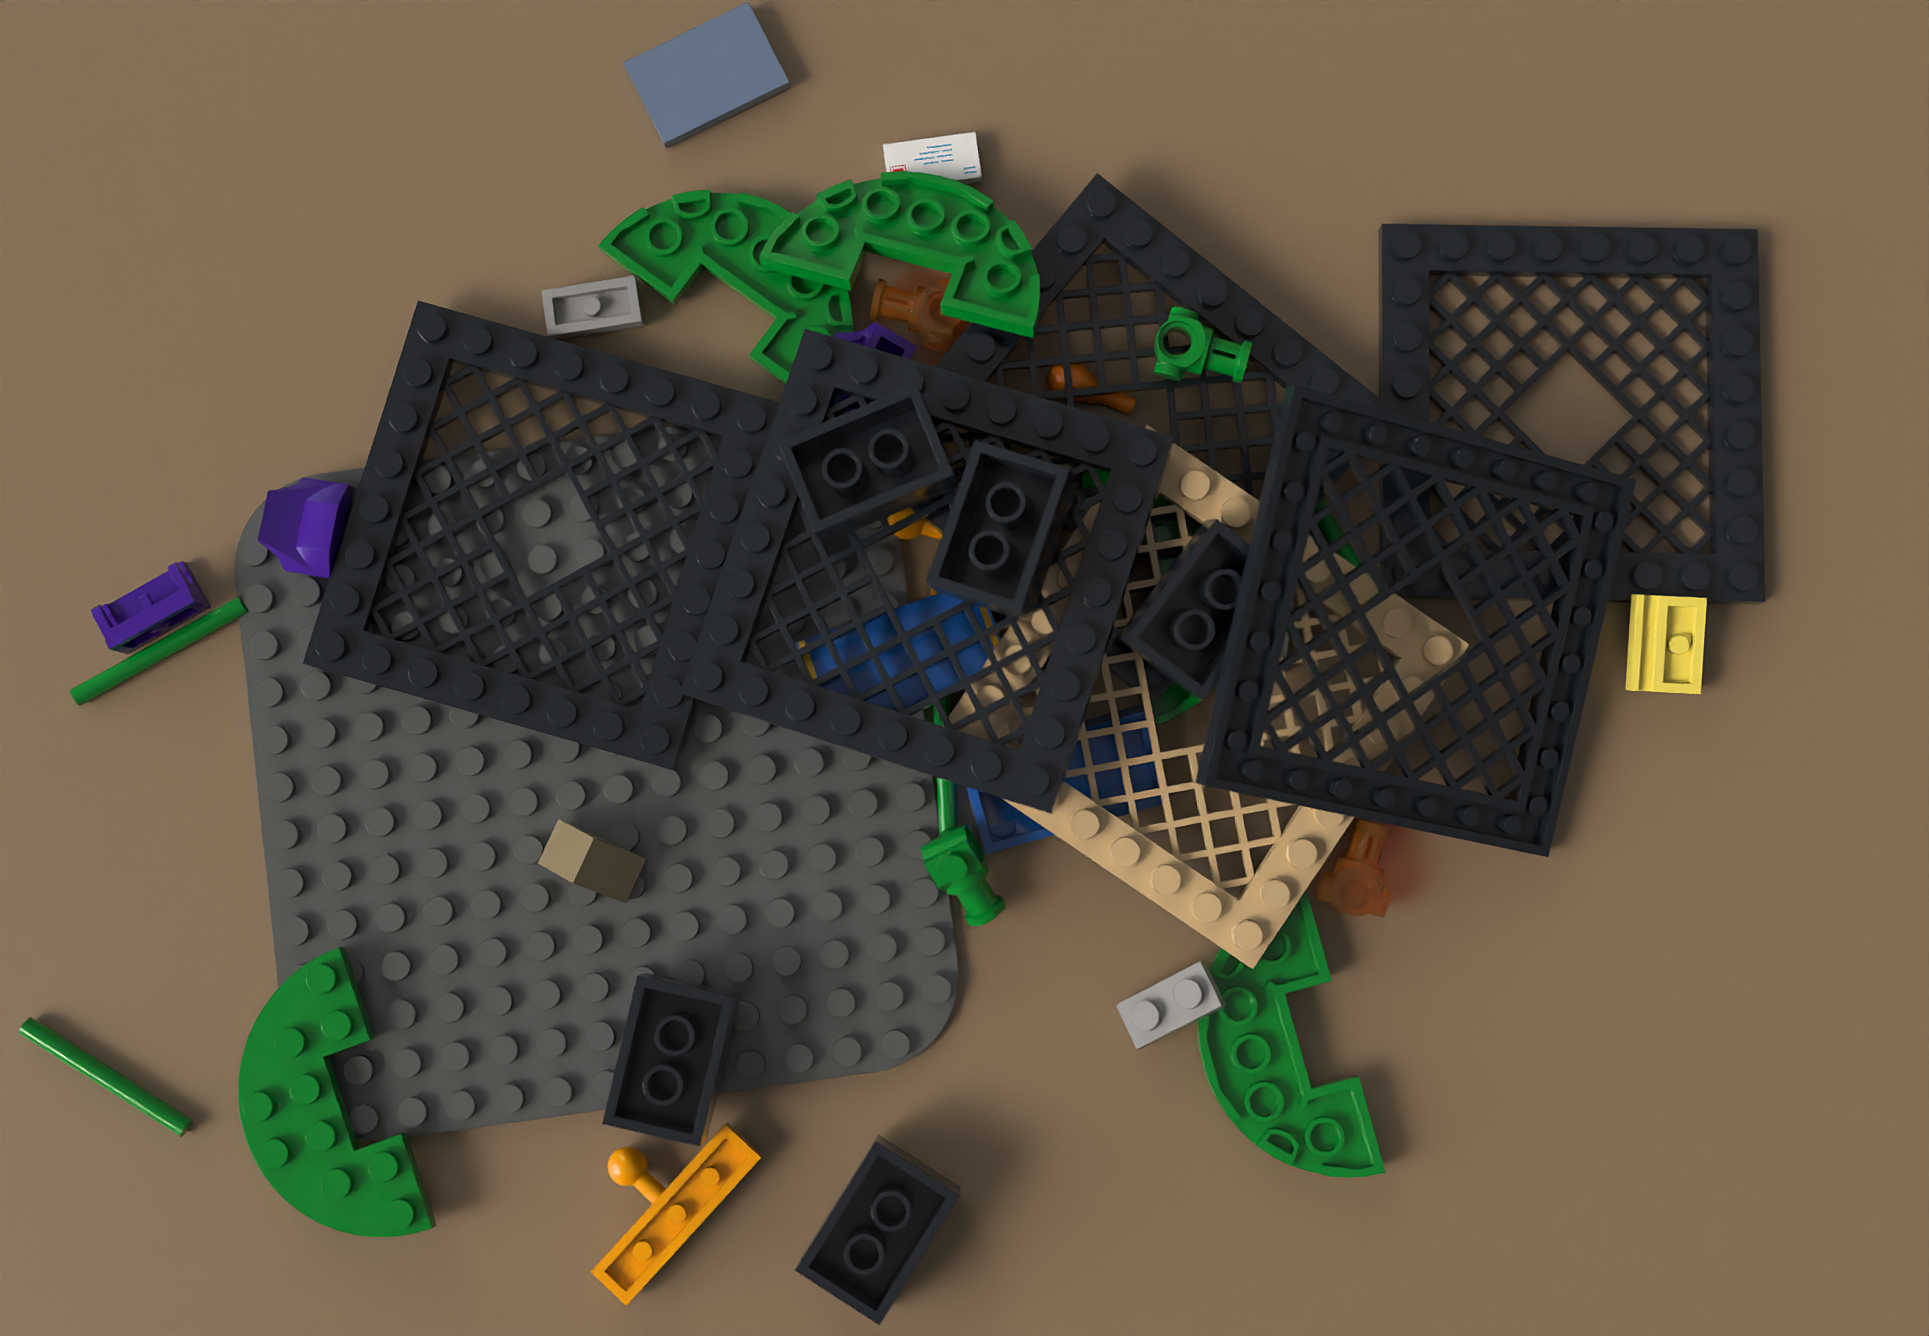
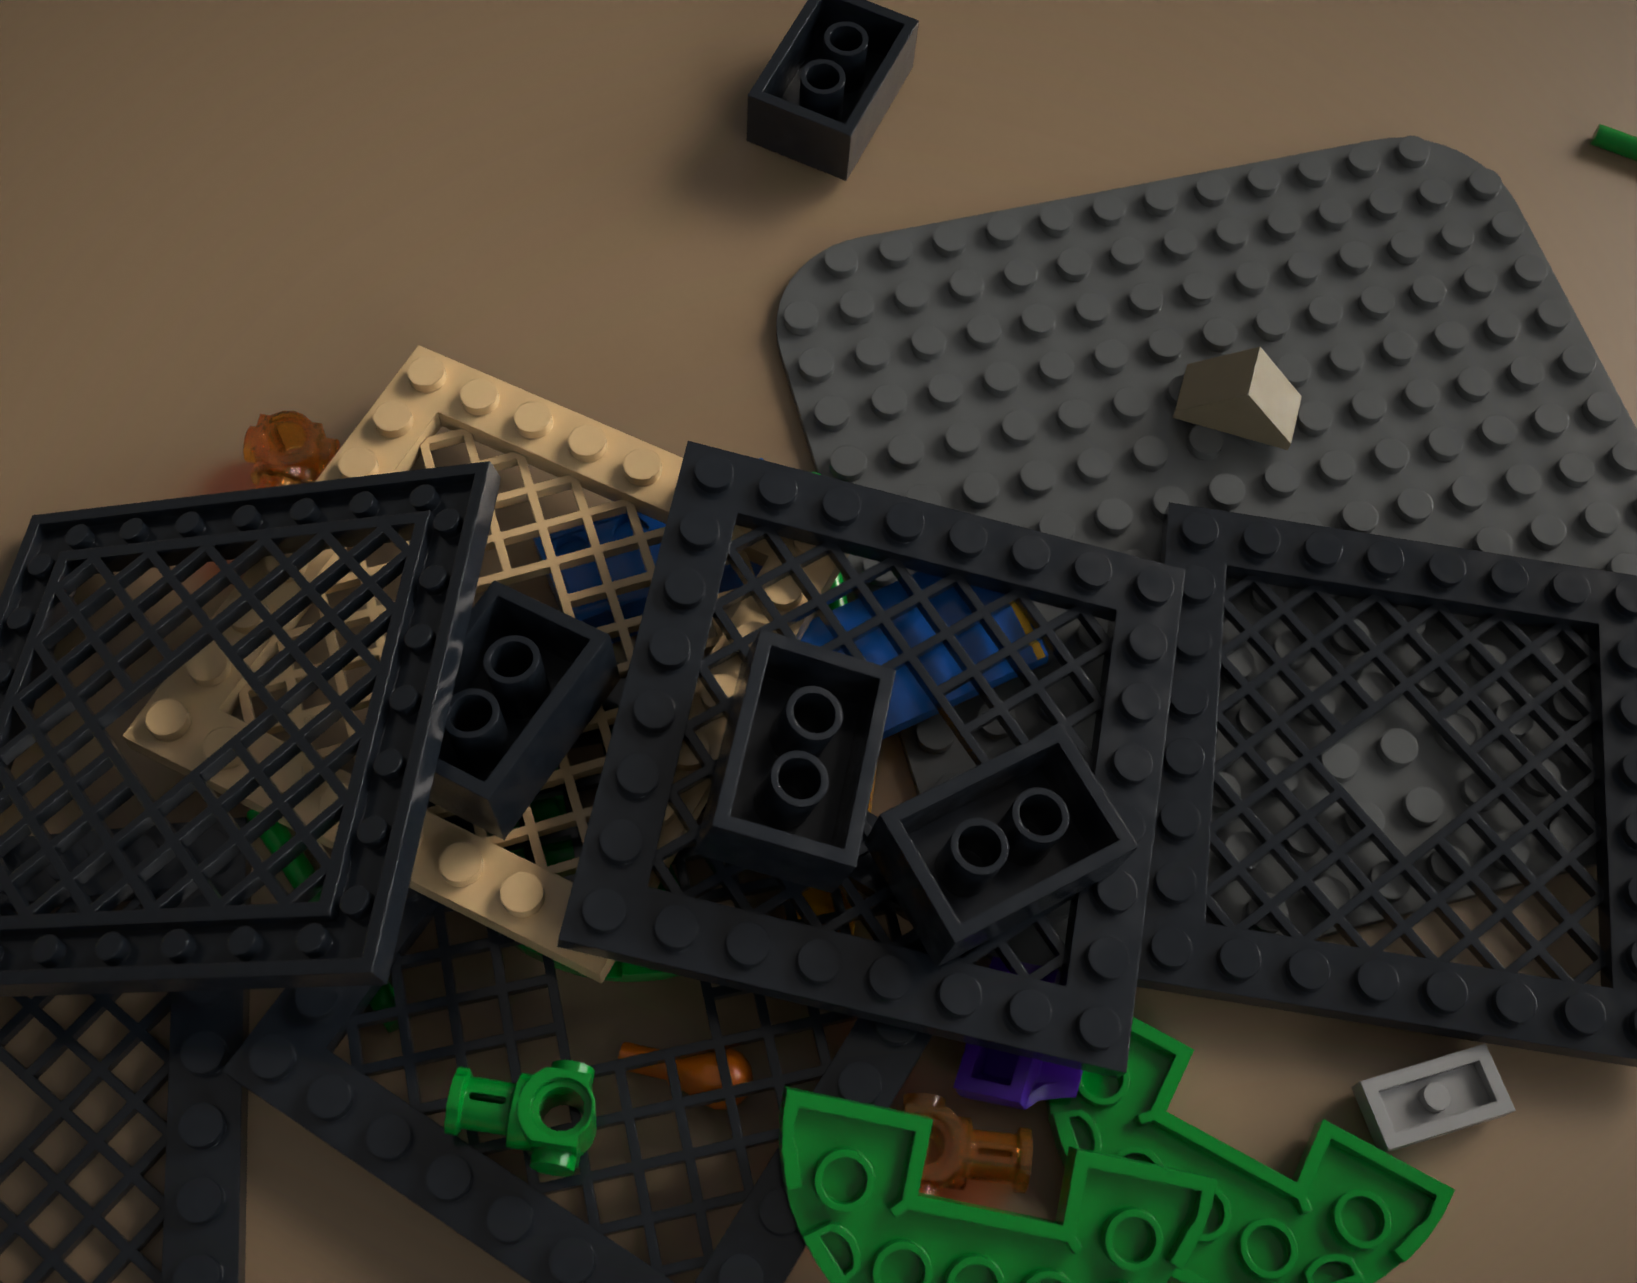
camera: 165 degrees right, 20 degrees down
green plate [238,947,437,1238] -> none
light orange plate [591,1122,763,1306] -> none
black brick [602,973,741,1147] -> none
green connector [921,823,1006,926] -> none
light grey plate [1116,961,1226,1049] -> none
green plate [1197,890,1386,1178] -> none

